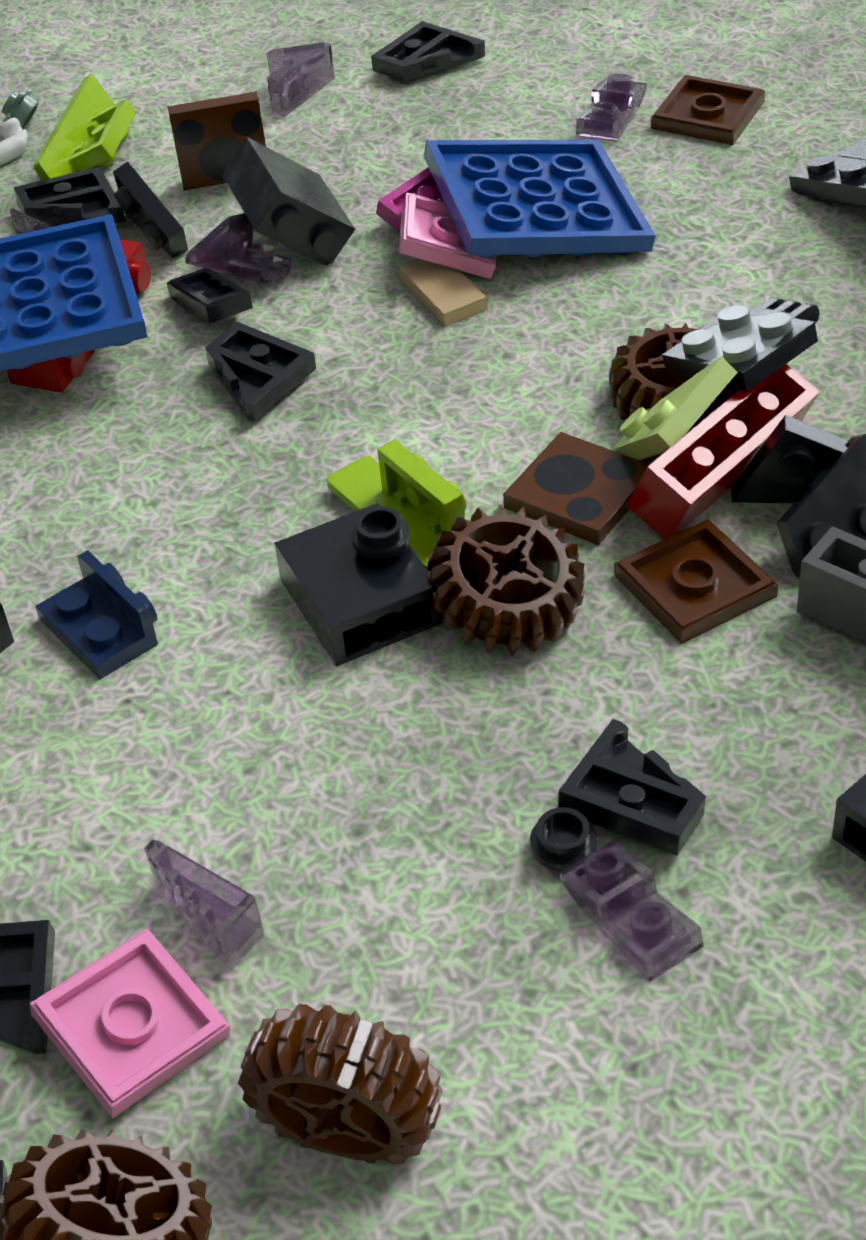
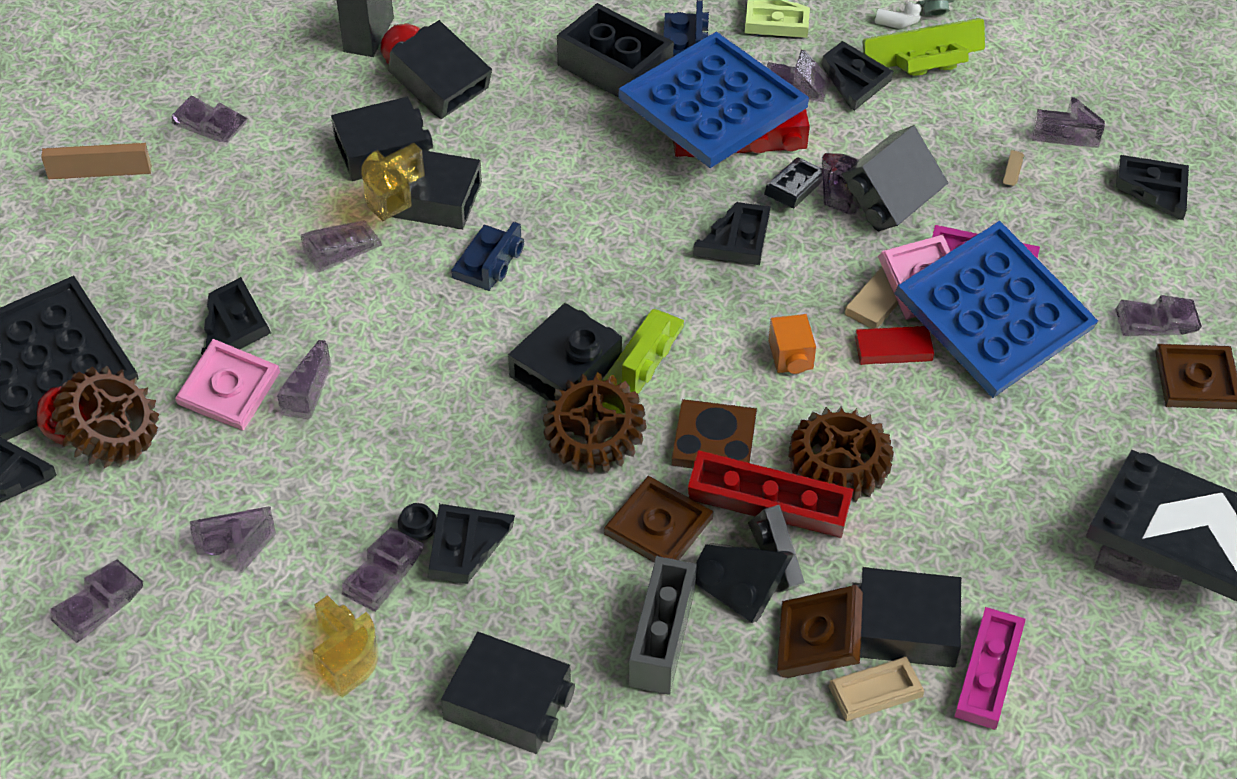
camera: 60 degrees right, 5 degrees up
black wing [113,161,188,258] -> none
reddish brown tile [167,91,266,191] -> none
reddish brown gear [238,1004,443,1164] -> none
yellowish green wing [612,357,737,460] -> none
piece [662,297,820,392] -> none
none -> clear purple slope [190,506,276,573]
none -> clear yellow brick [312,595,379,698]
none -> orange brick [768,314,816,374]
none -> red tile [855,326,934,365]
none -> tan tile [1003,150,1024,186]

